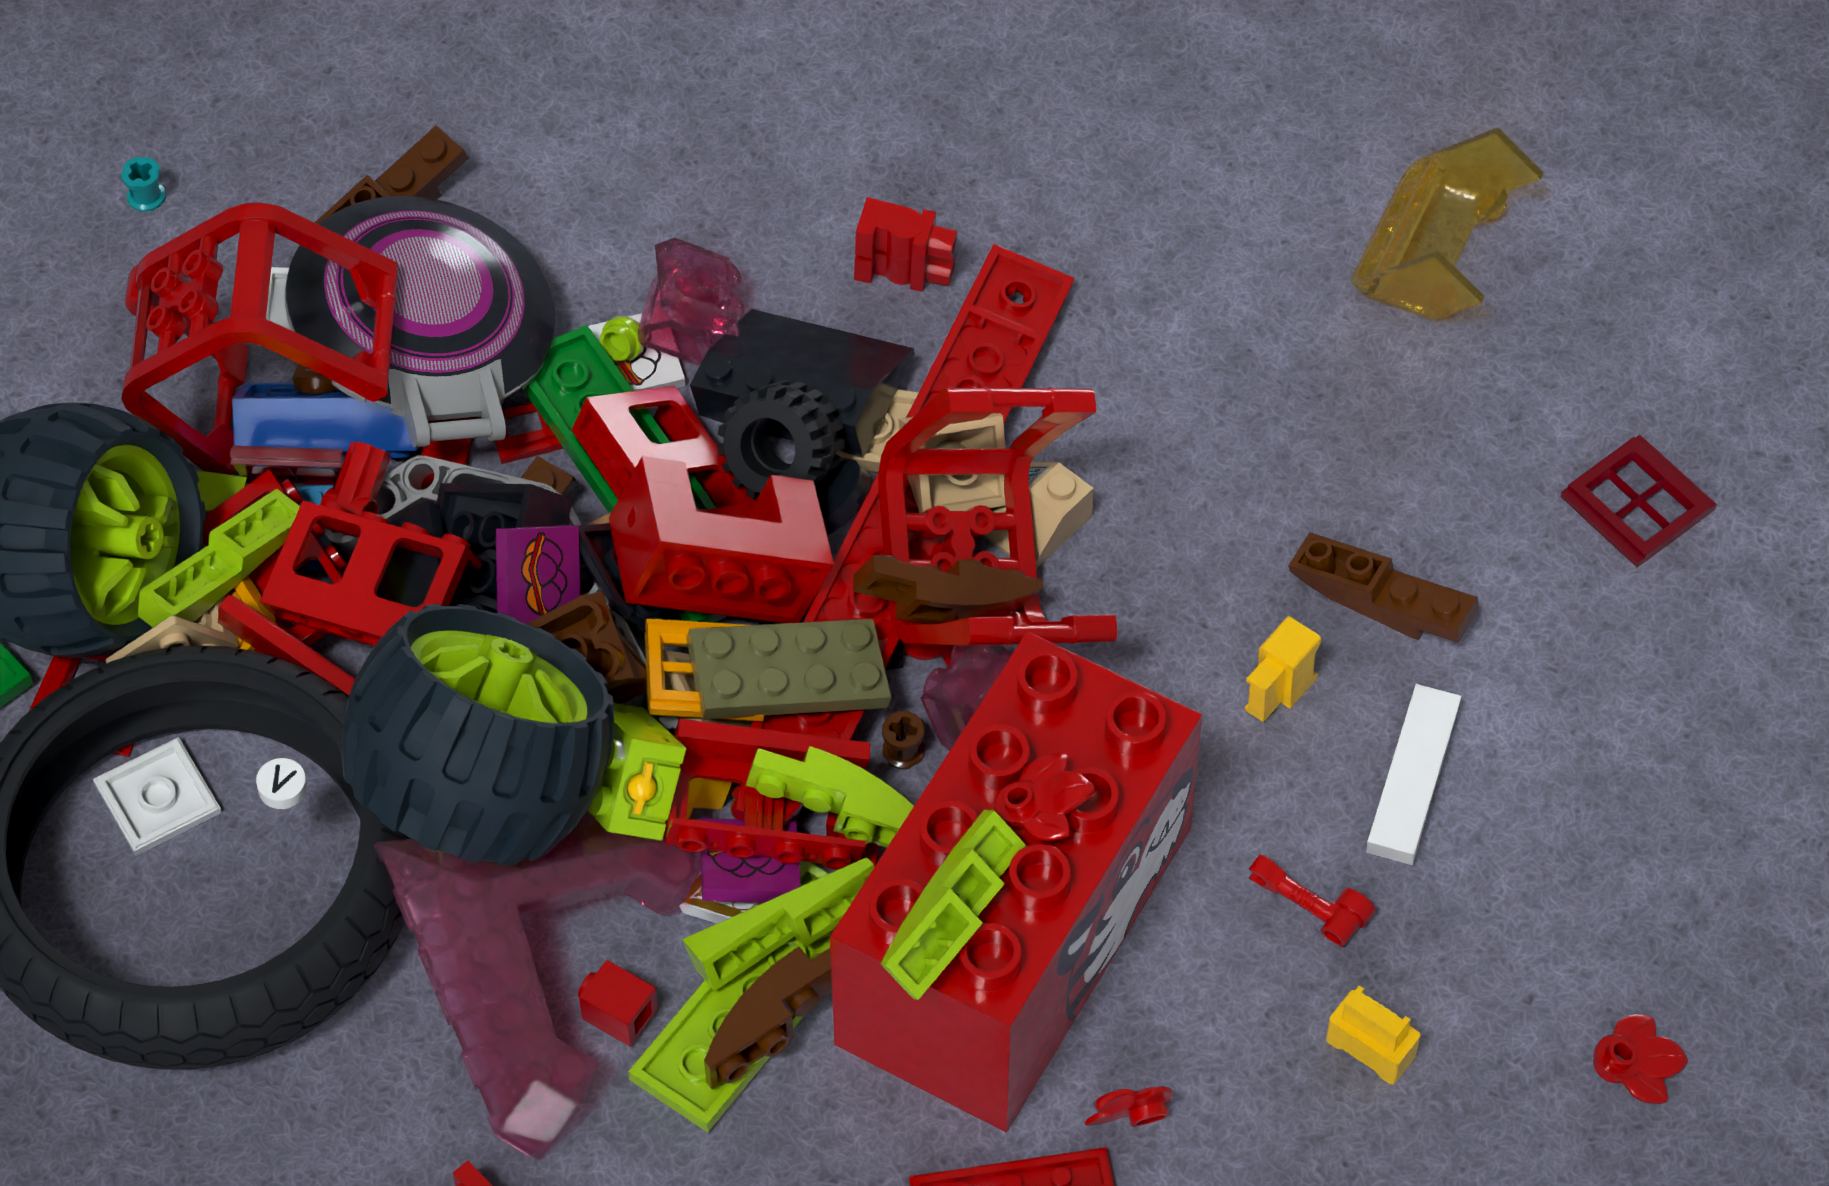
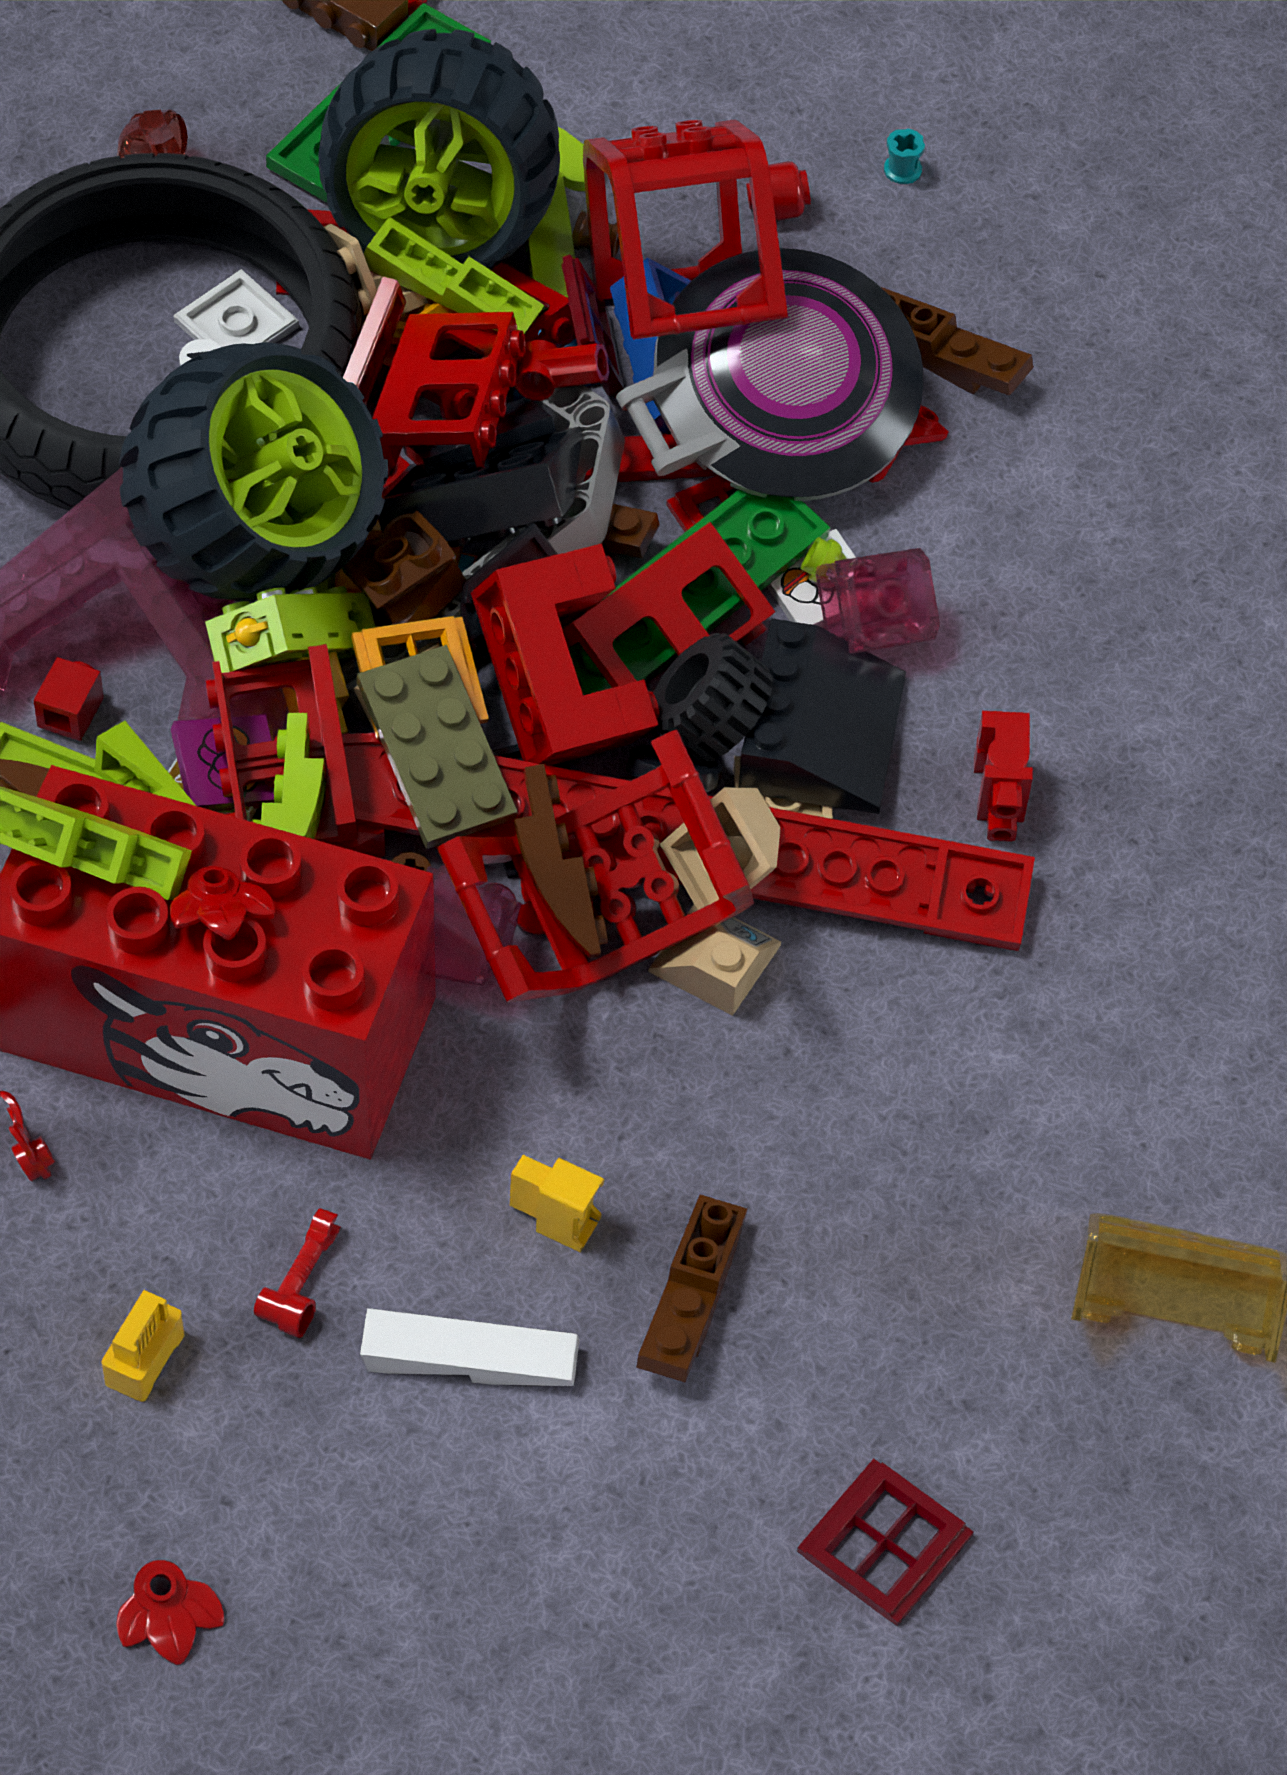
camera: 75 degrees right, 0 degrees up
magenta tile [496,525,580,624] -> none

